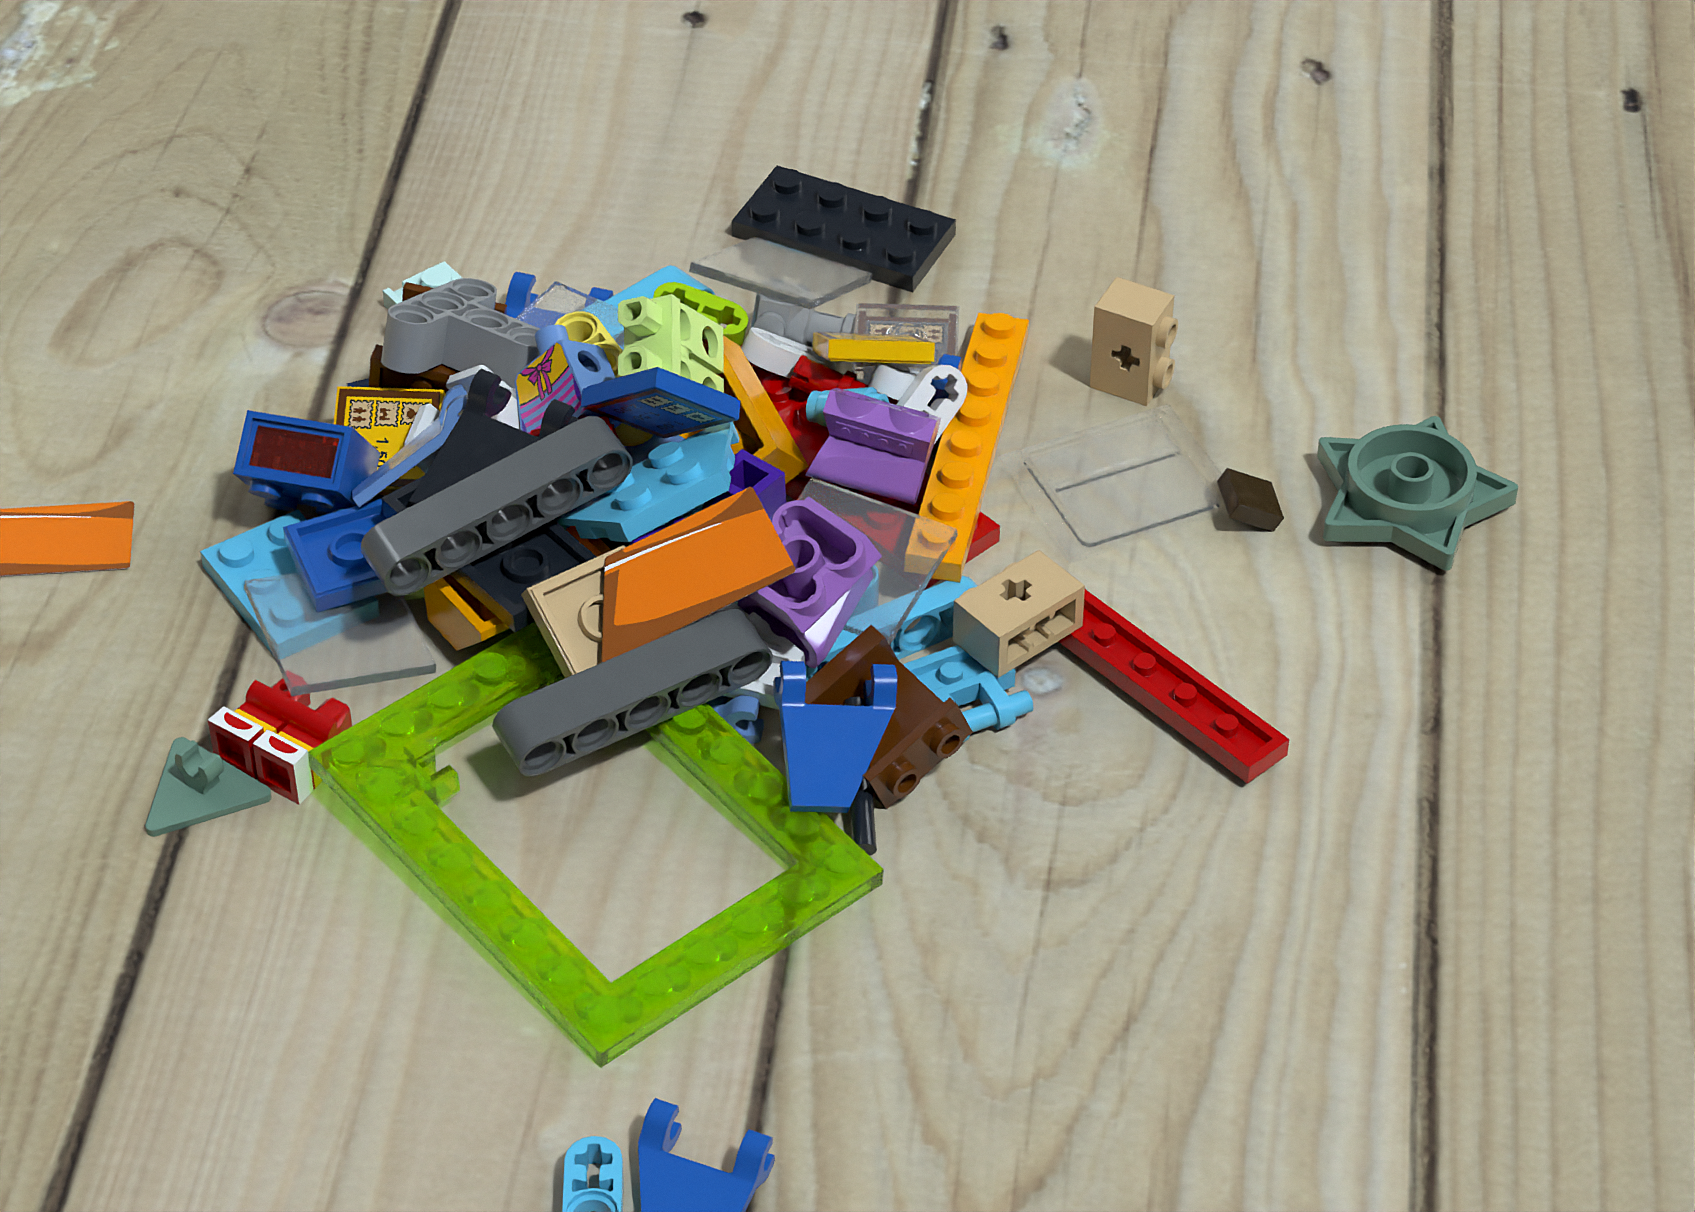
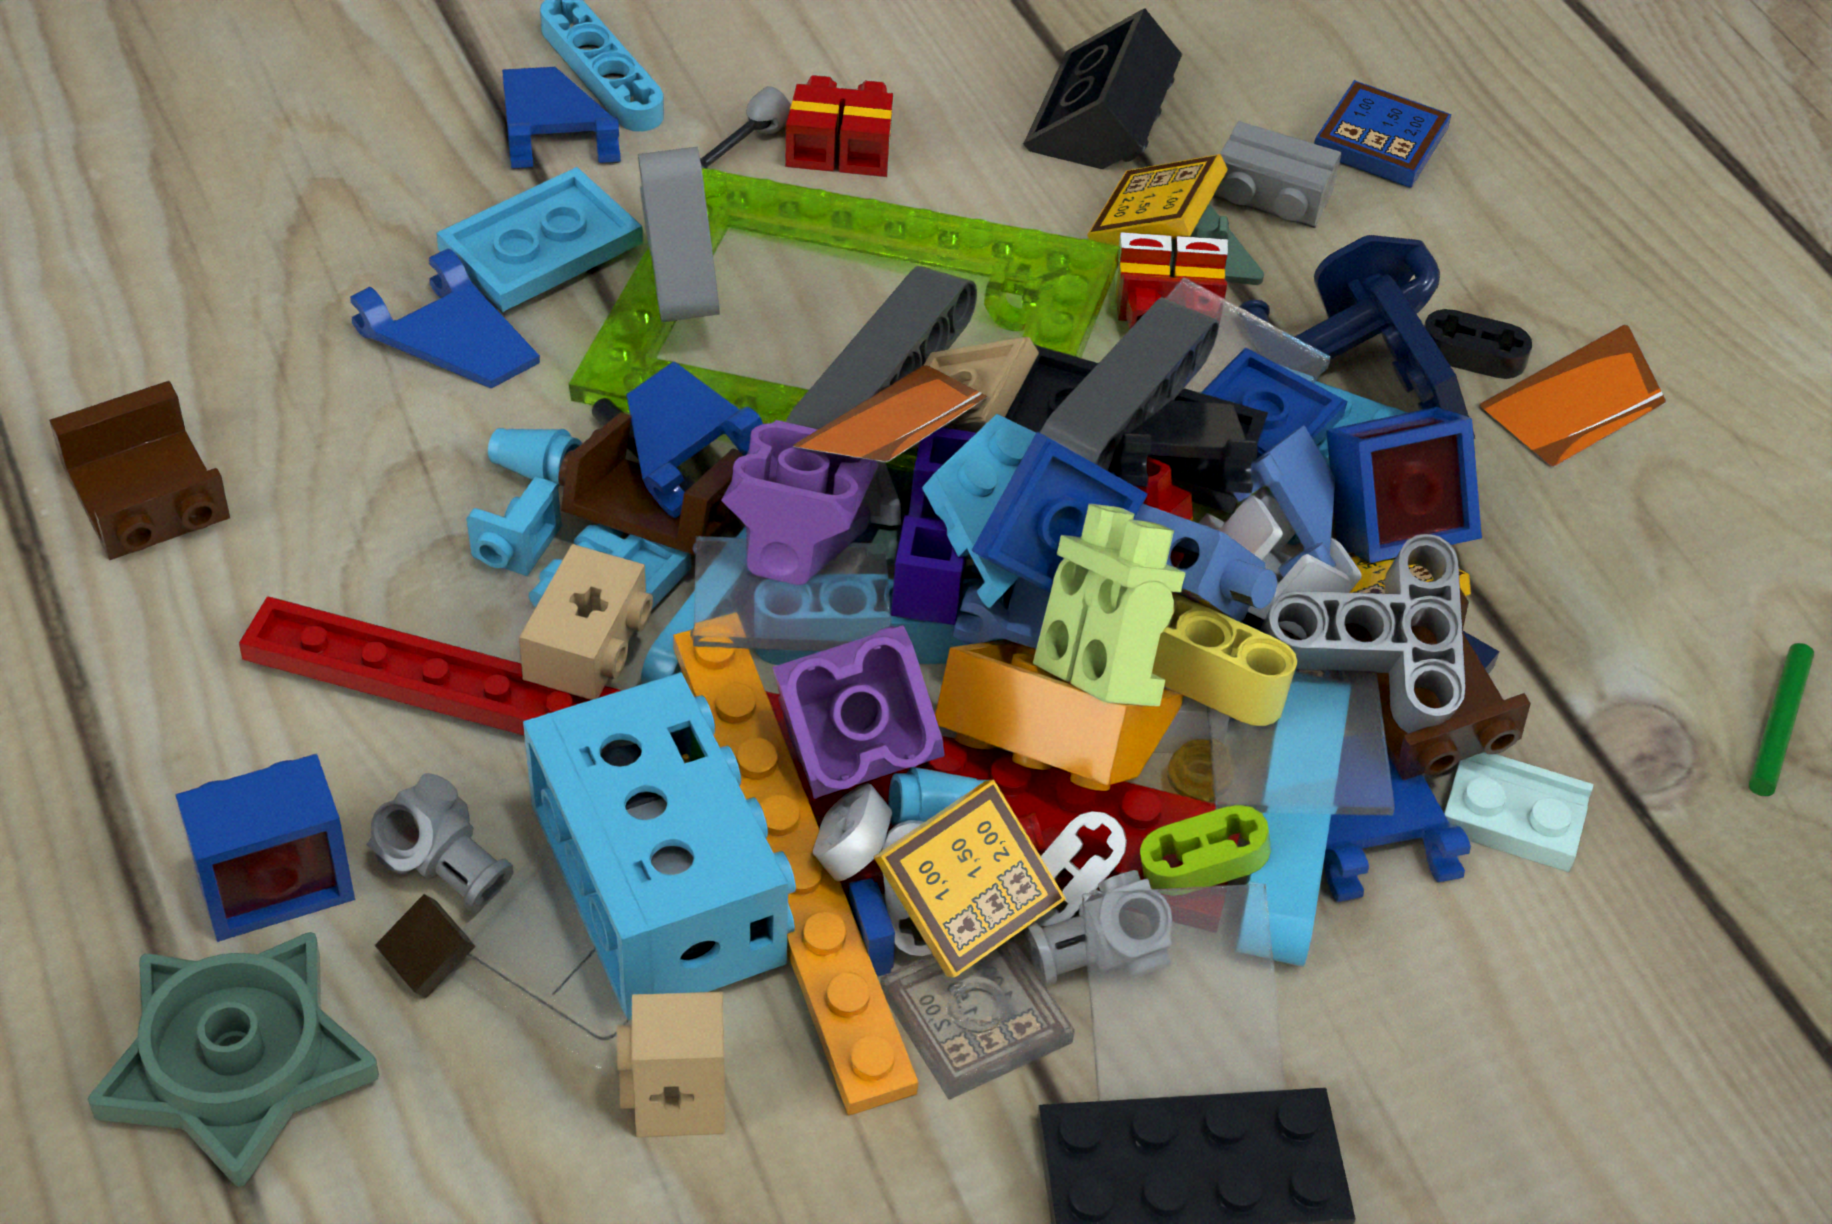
camera: 145 degrees right, 5 degrees up
none -> reddish brown panel [49,381,230,560]
none -> blue piece [175,754,355,942]
none -> blue flag [350,248,540,389]
none -> light grey connector [366,773,514,914]
none -> medium azure plate [436,167,643,312]
none -> medium azure bracket [466,476,562,576]
none -> medium azure cone [488,428,582,487]
none -> medium azure piece [523,672,796,1020]
none -> light grey beam [638,146,720,322]
none -> light grey hinge [700,86,791,178]
none -> red hips [785,75,893,177]
none -> black slope [1023,8,1182,169]
none -> yellow tile [1087,154,1228,250]
none -> light grey brick [1213,121,1341,227]
none -> dark blue plate [1236,235,1476,439]
none -> black beam [1424,309,1532,379]
none -> green bar [1749,643,1814,796]

